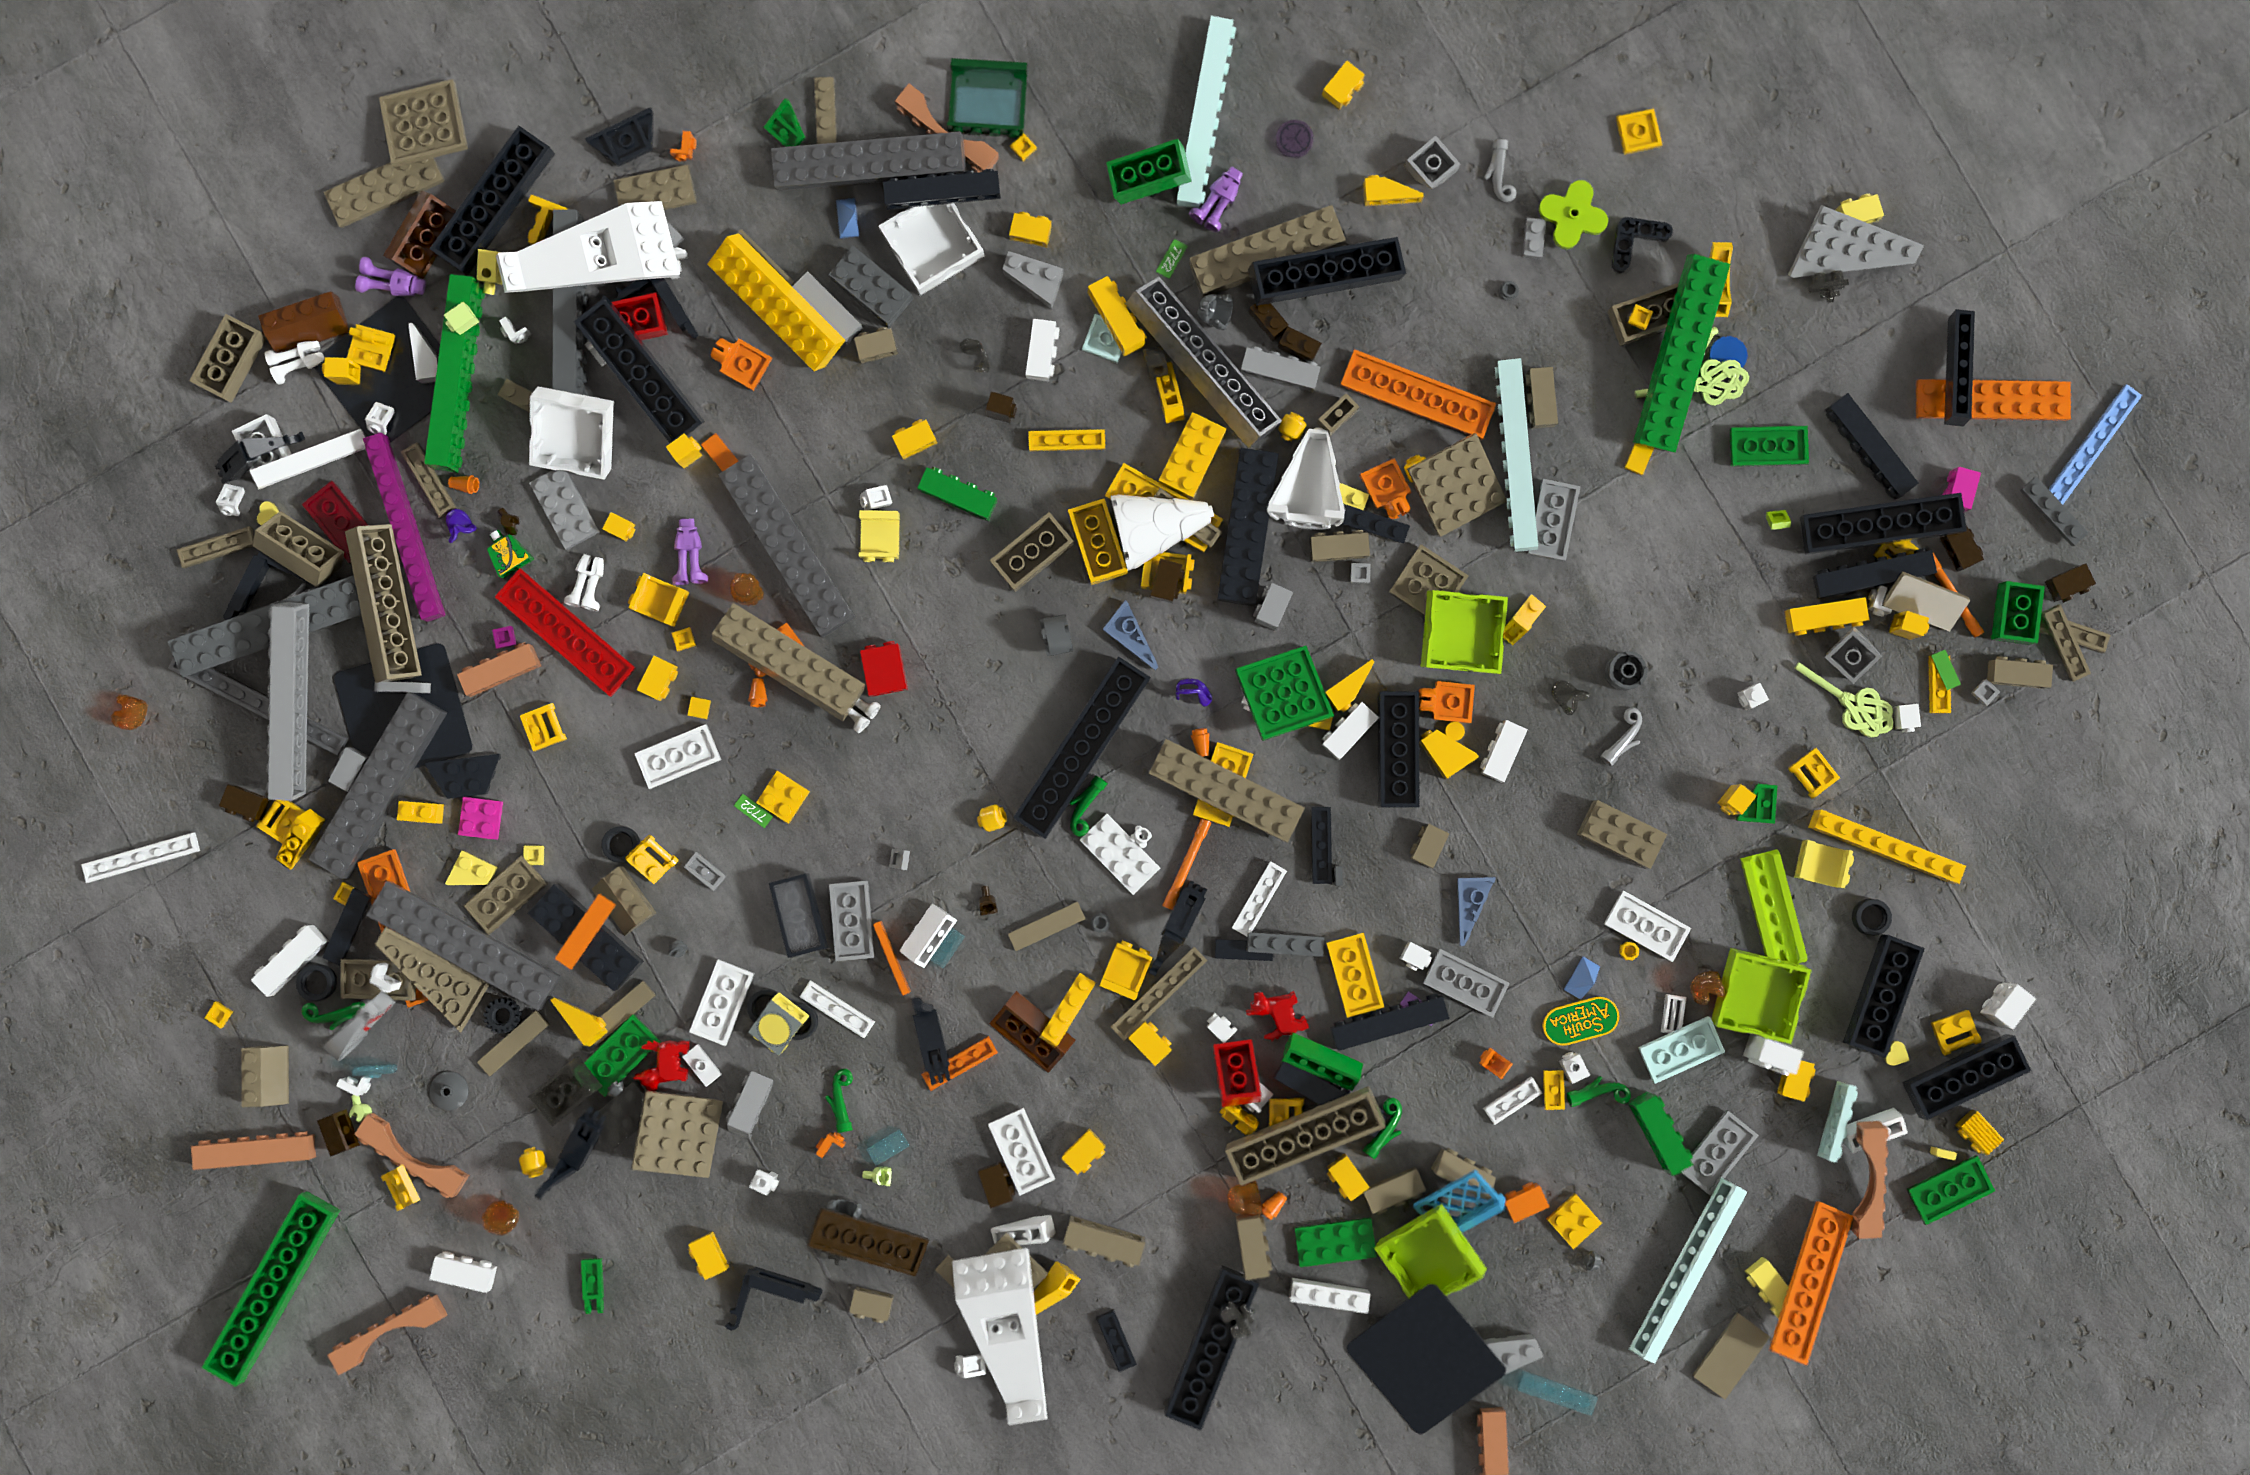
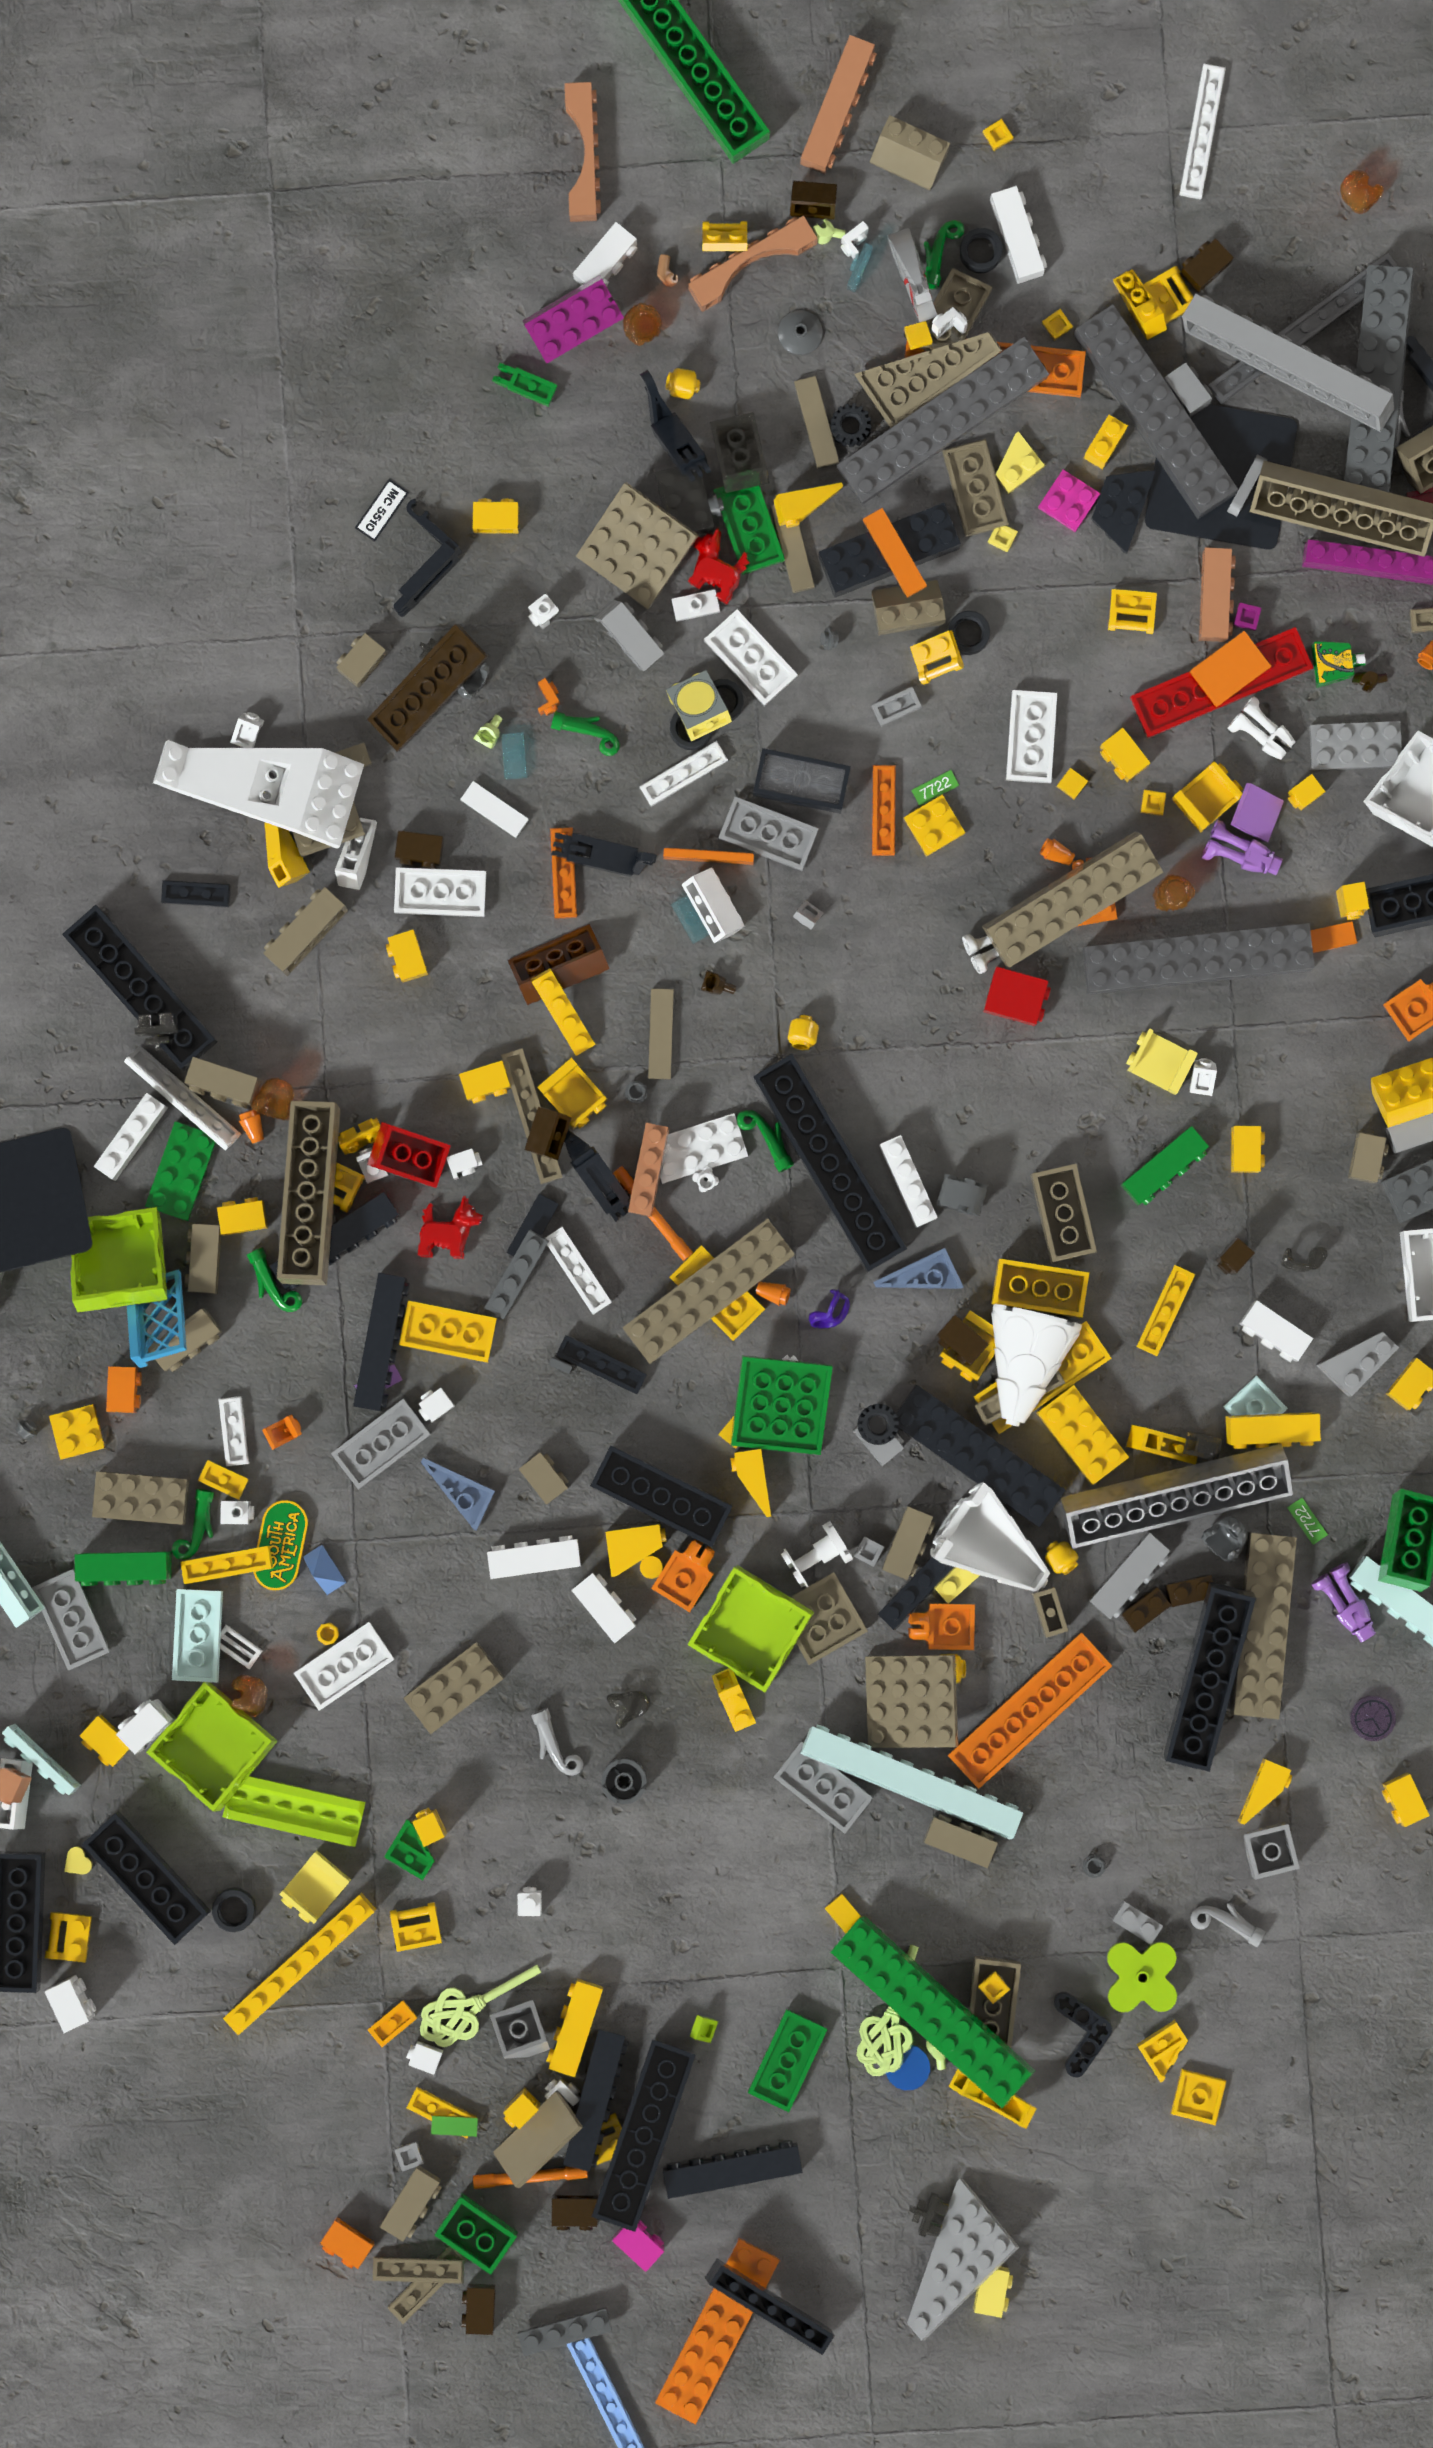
camera: 120 degrees right, 0 degrees up
black tile [322,888,372,966] -> none
dark purple piece [446,509,477,543] -> none
green brick [1282,1033,1363,1091] -> none
white brick [1322,702,1379,760] -> none
none -> dark tan brick [92,1472,190,1525]
none -> white tile [124,1046,241,1151]
none -> yellow plate [180,1546,273,1584]
none -> orange brick [320,2217,375,2269]
none -> sticker [355,479,409,542]
none -> light orange plate [368,2000,418,2047]
none -> white tile [460,781,529,838]
none -> white brick [487,1535,581,1579]
none -> magenta piece [522,275,624,364]
none -> dark brown brick [524,1107,572,1160]
none -> nougat brick [628,1123,670,1217]
none -> medium nougat arm [657,255,679,287]
none -> white piece [781,1521,853,1588]
none -> black tyre [857,1404,899,1445]
none -> orange tile [872,765,896,856]
none -> white brick [879,1135,938,1228]
none -> yellow tile [904,321,932,350]
none -> yellow wing [1136,2020,1188,2083]
none -> orange tile [1190,631,1271,708]
none -> medium lavender tile [1231,783,1284,842]

